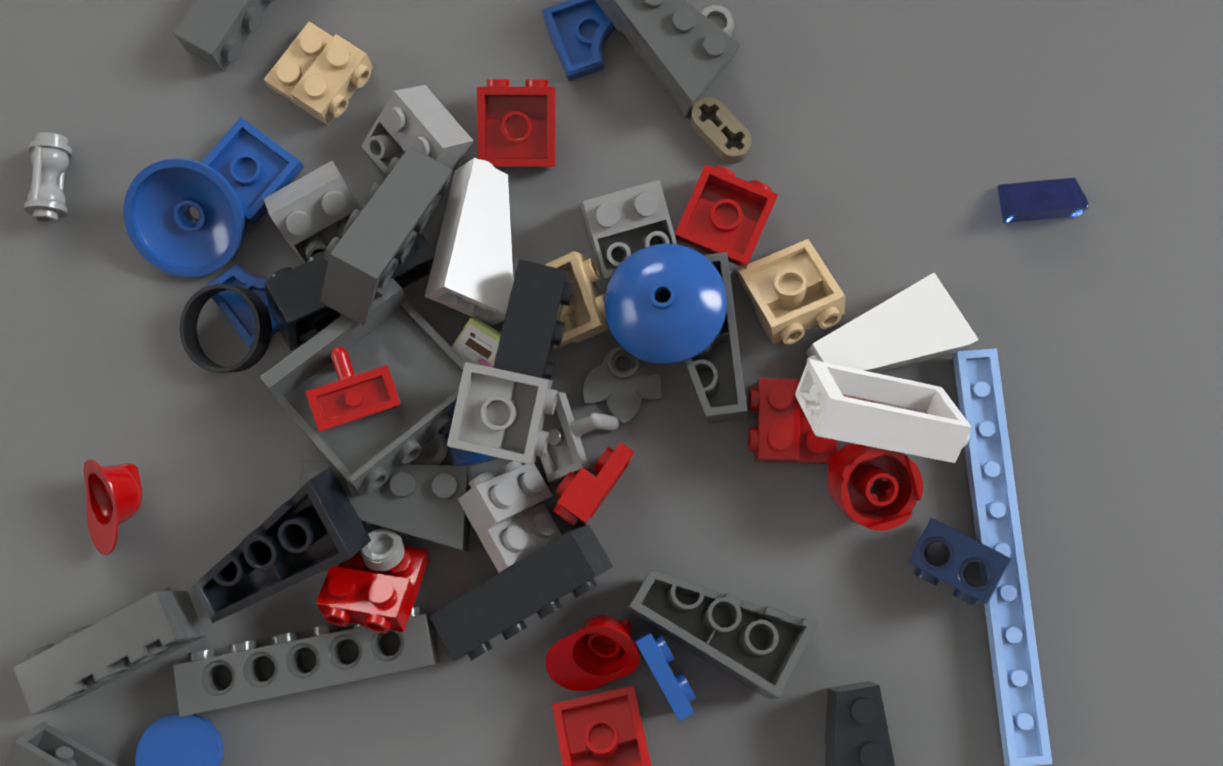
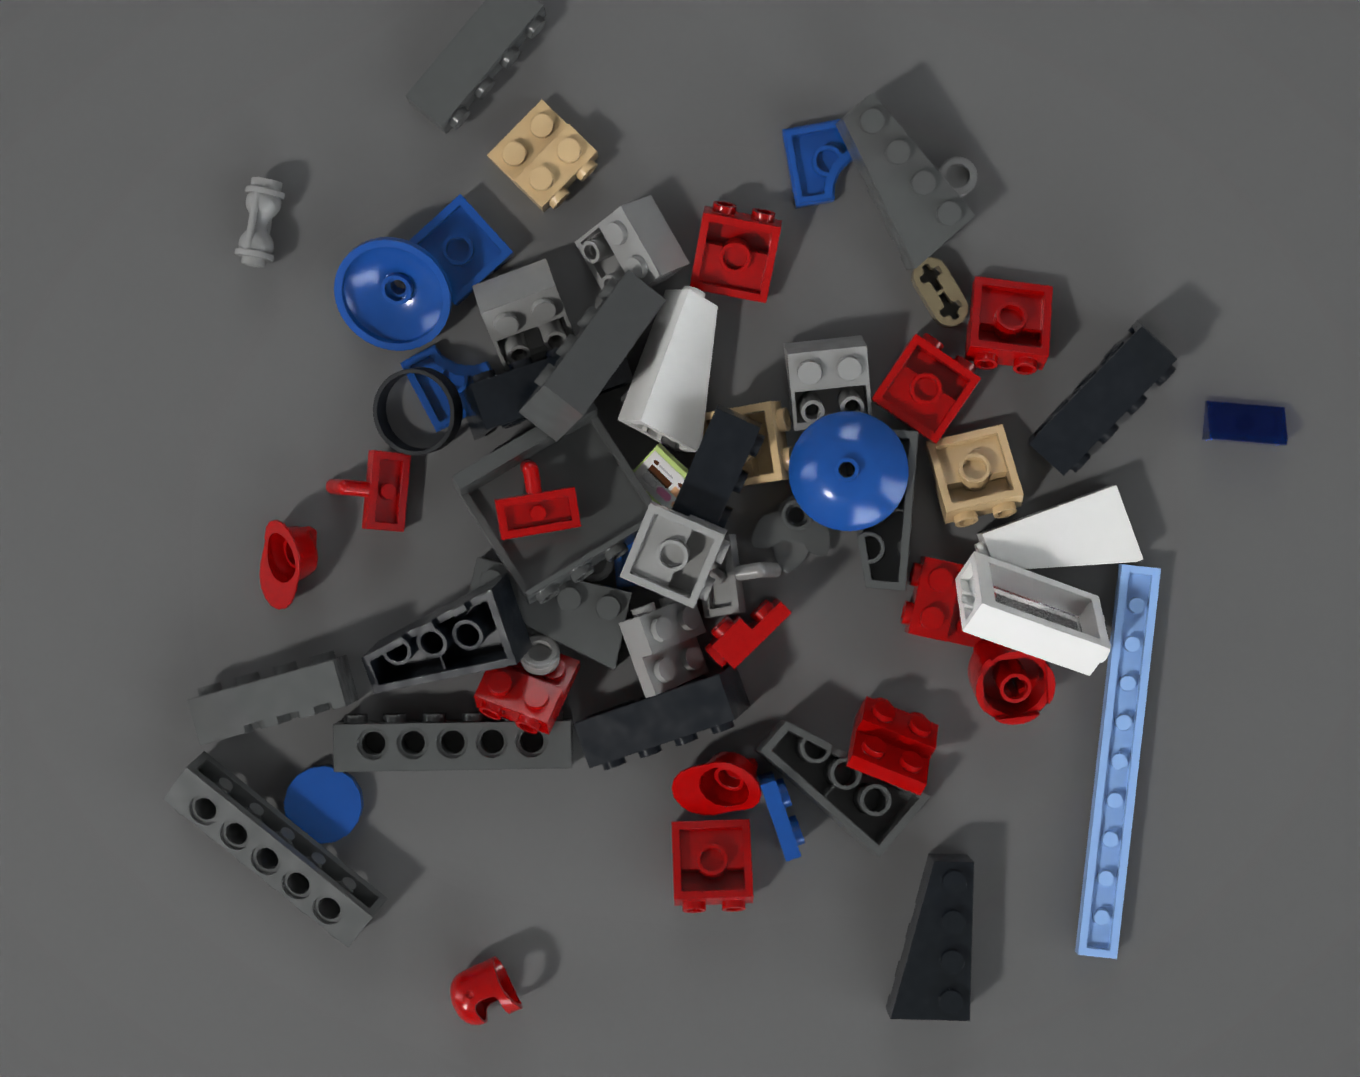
camera: 10 degrees right, 10 degrees up
dark blue brick [908,518,1012,607] -> none
none -> red plate [326,450,411,532]
none -> red plate [846,696,939,796]
none -> red plate [965,276,1053,375]
none -> black wedge [1029,320,1177,476]

